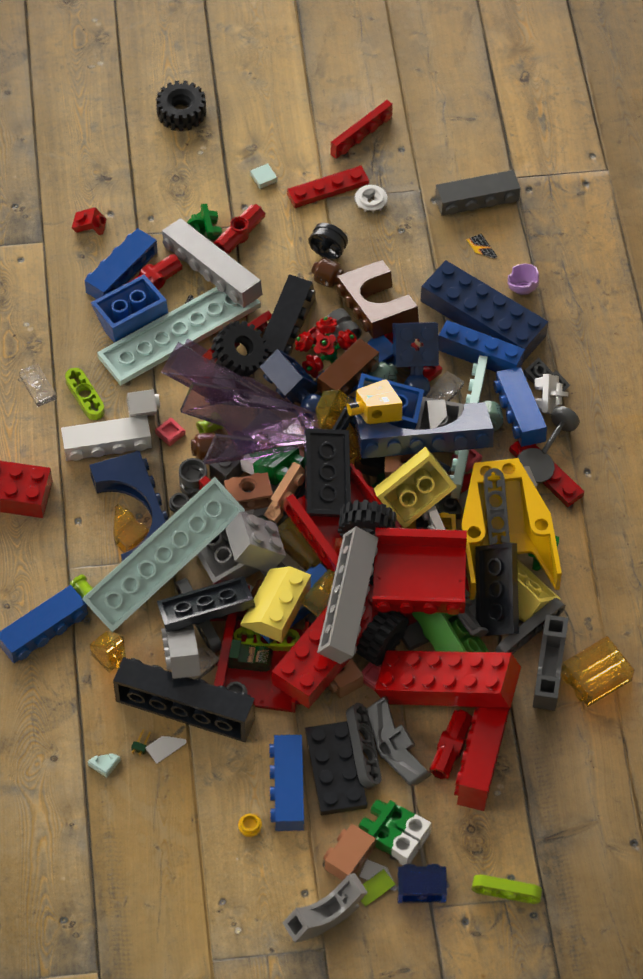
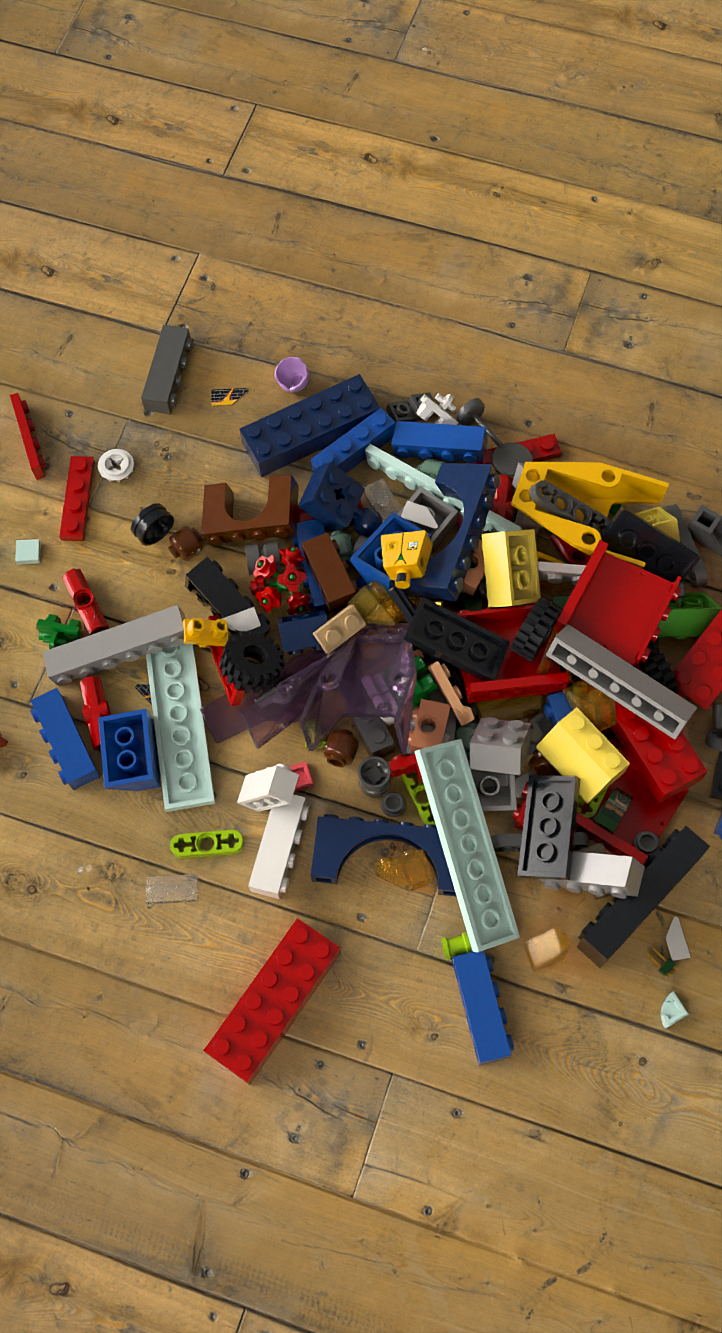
camera: 60 degrees left, 10 degrees up
none -> yellow hips [183,618,228,648]
none -> white sticker [222,607,261,632]
none -> tan plate [313,605,366,654]

